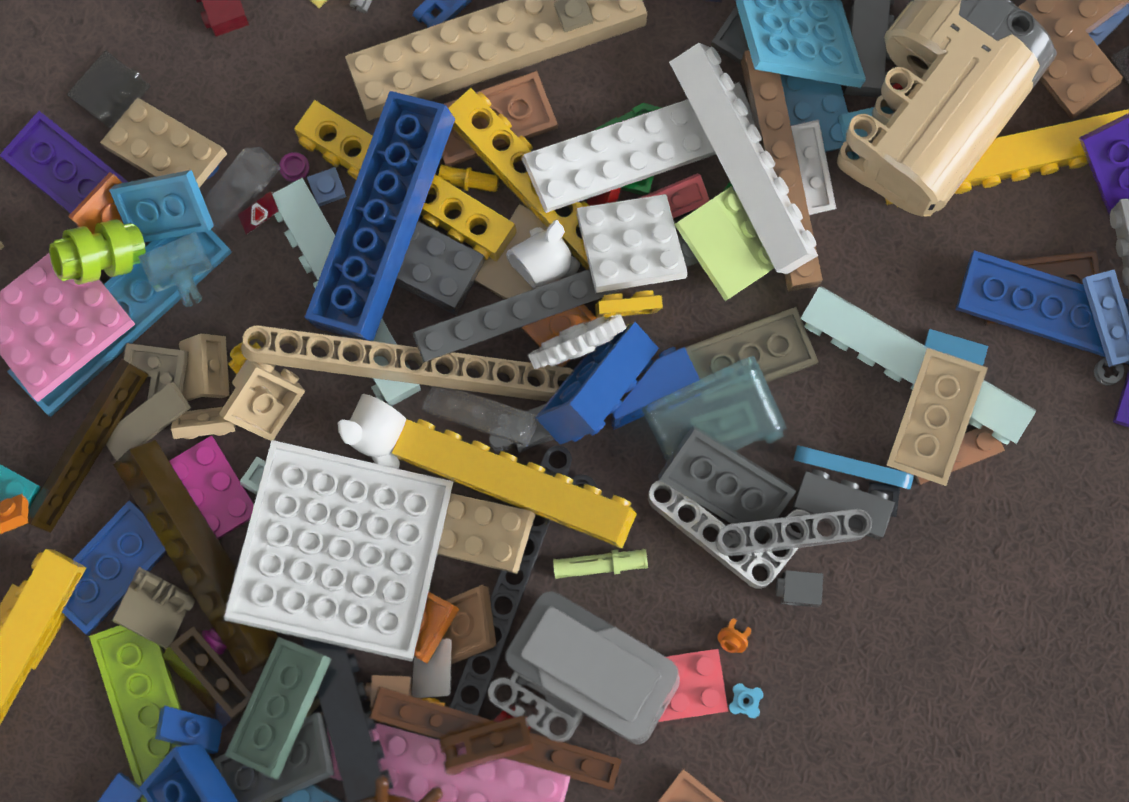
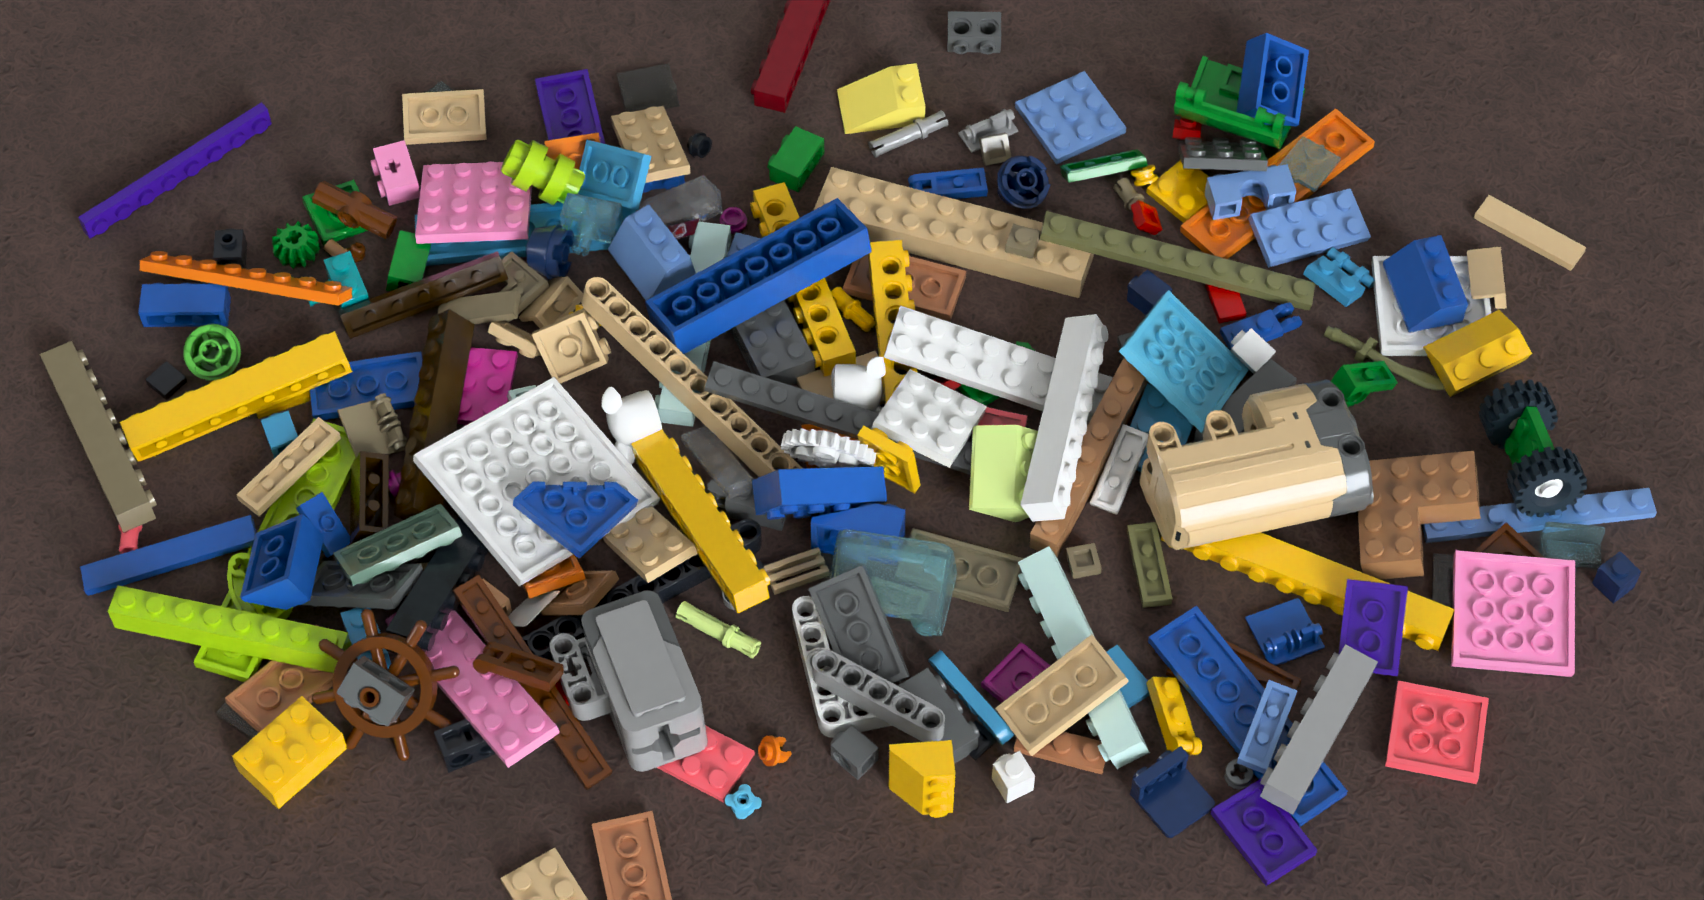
camera: 40 degrees right, 20 degrees down
none -> tan plate [237,417,341,516]
none -> dark azure brick [261,411,298,459]
none -> green panel [386,230,431,291]
none -> blue plate [513,481,638,559]
none -> dark blue cone [526,224,575,279]
none -> medium blue slope [608,204,696,300]
none -> black plate [687,132,712,158]
none -> tan tile [764,547,829,595]
none -> green brick [767,126,824,193]
none -> yellow slope [889,740,955,818]
none -> magenta plate [981,642,1051,703]
none -> white brick [992,751,1035,803]
none -> dark tan plate [1065,543,1102,579]
none -> olive plate [1127,522,1173,608]
none -> dark blue bracket [1130,746,1215,838]
none -> yellow plate [1146,677,1202,755]
none -> blue hinge [1245,598,1325,666]

